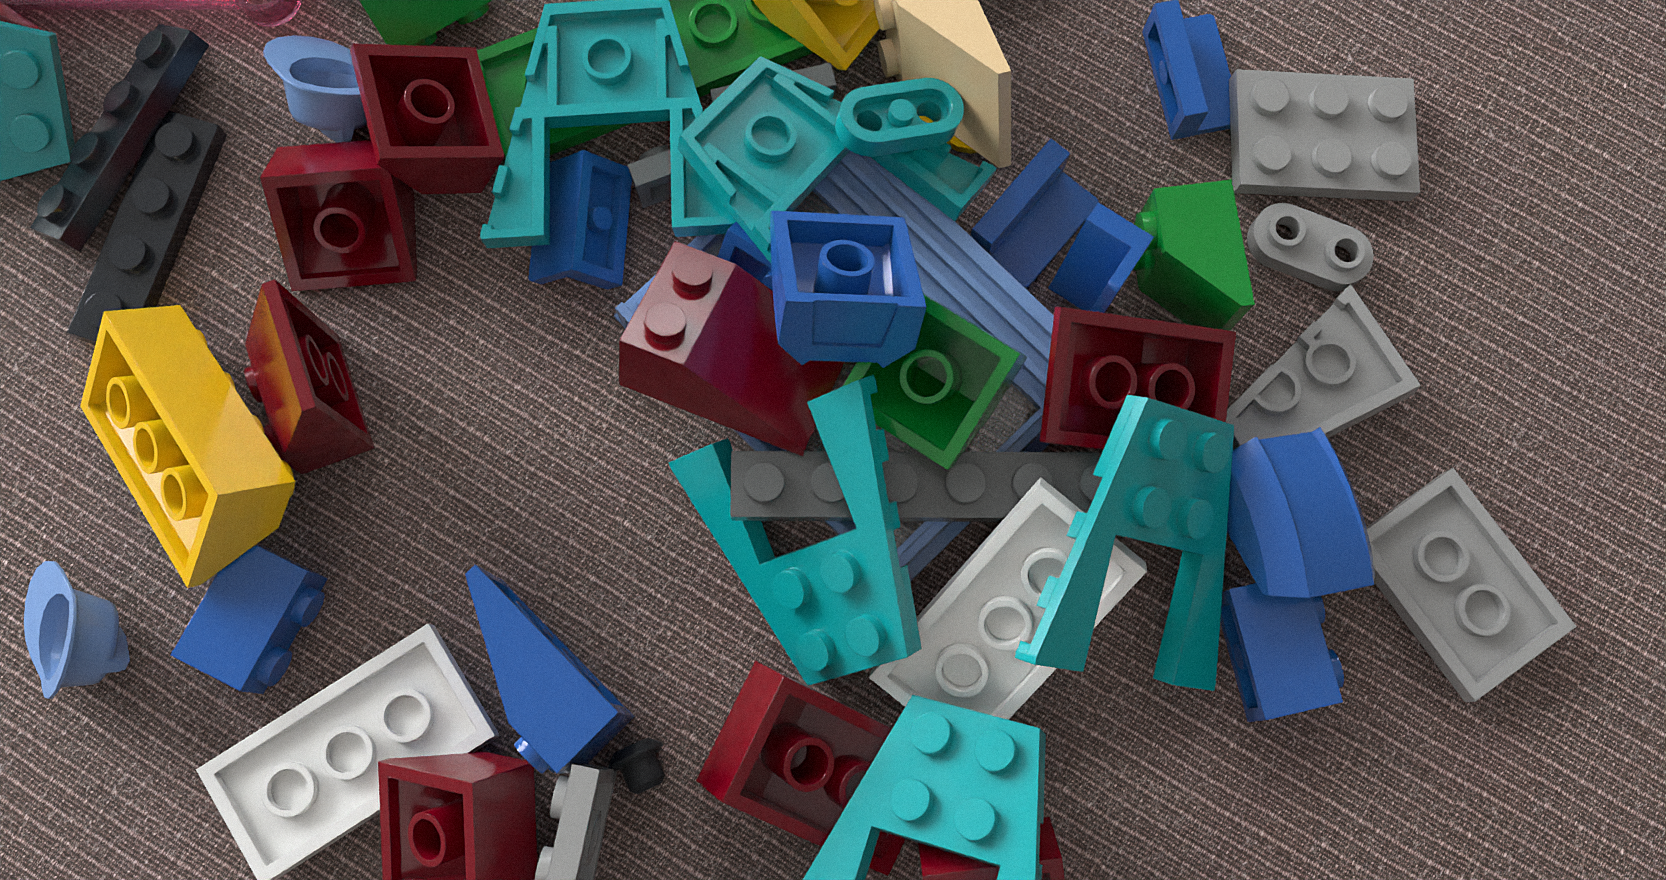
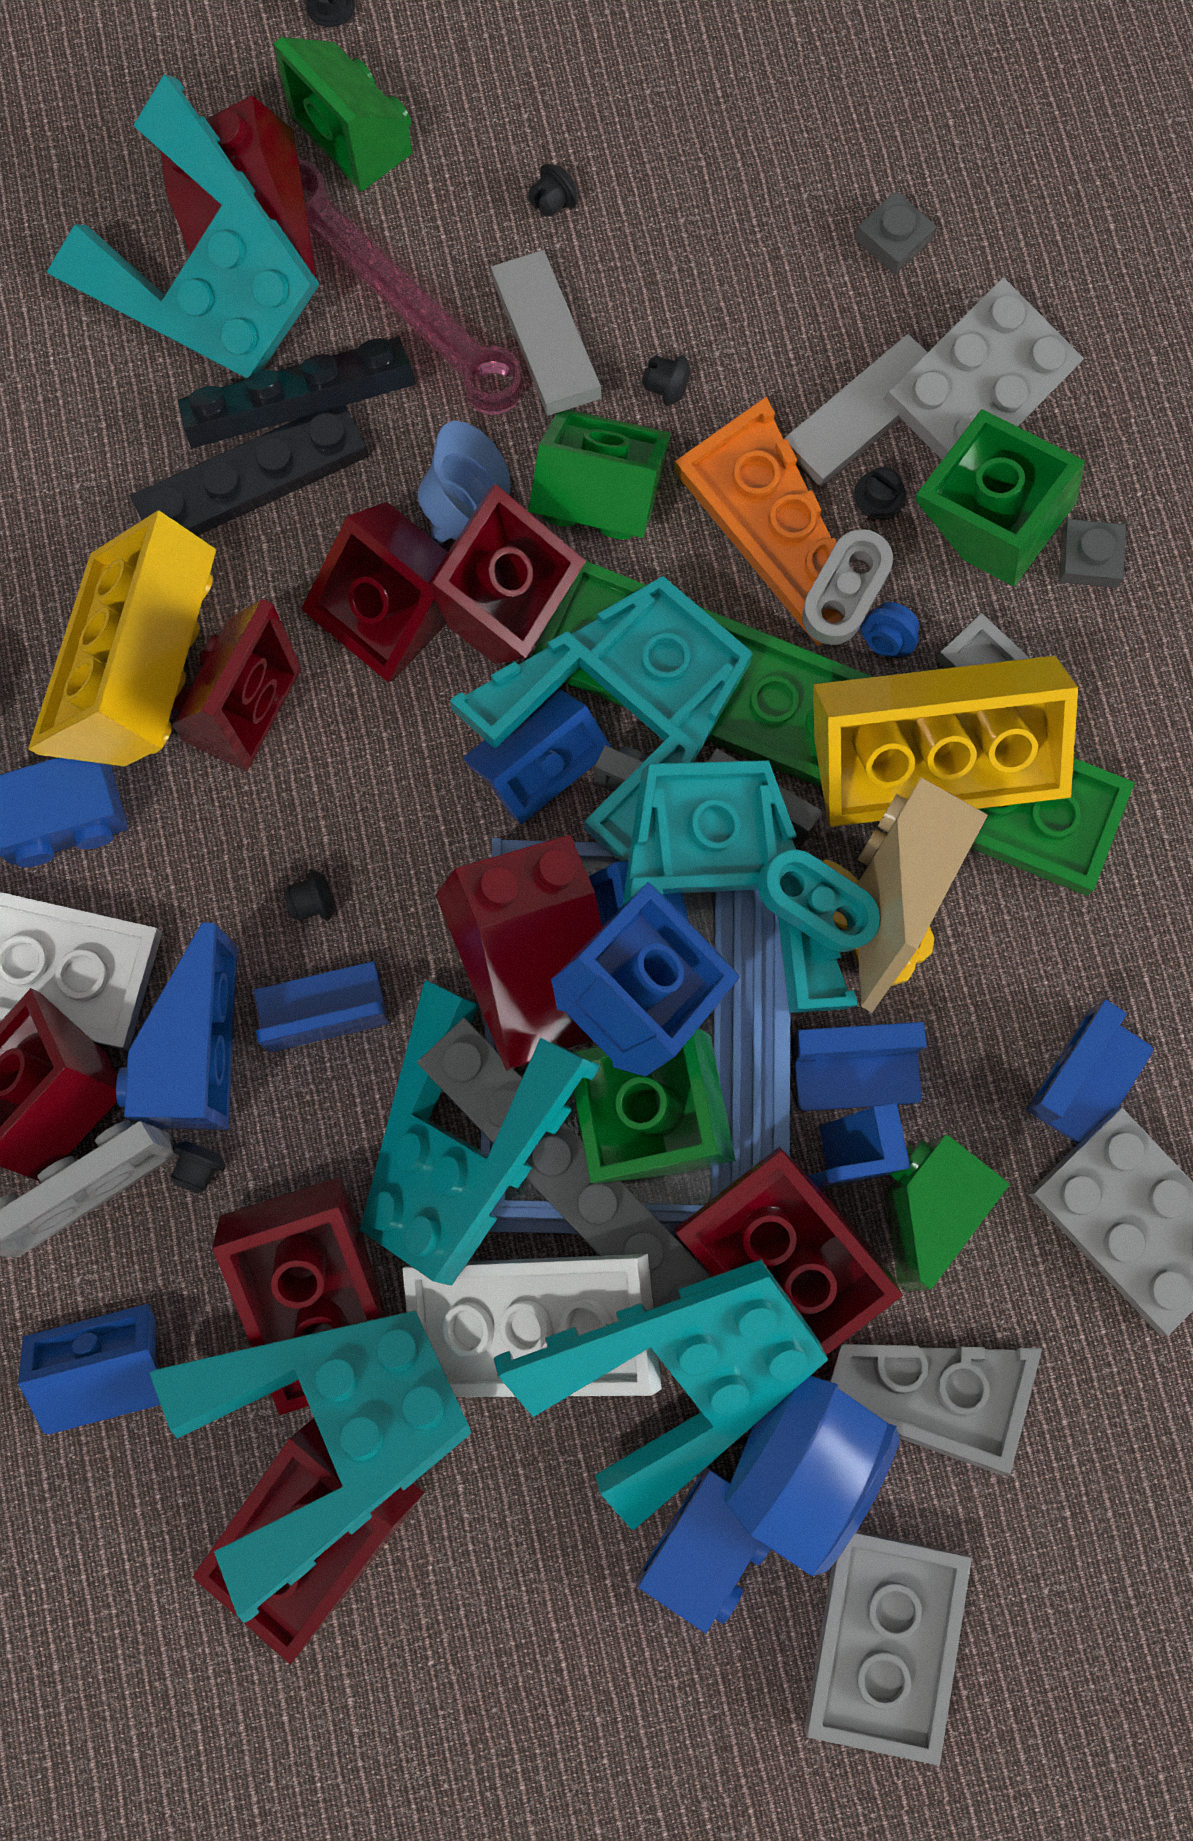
camera: 45 degrees right, 0 degrees up
light grey plate [1247,203,1374,291] -> none
none -> blue panel [253,961,390,1053]
none -> black piece [284,869,335,921]

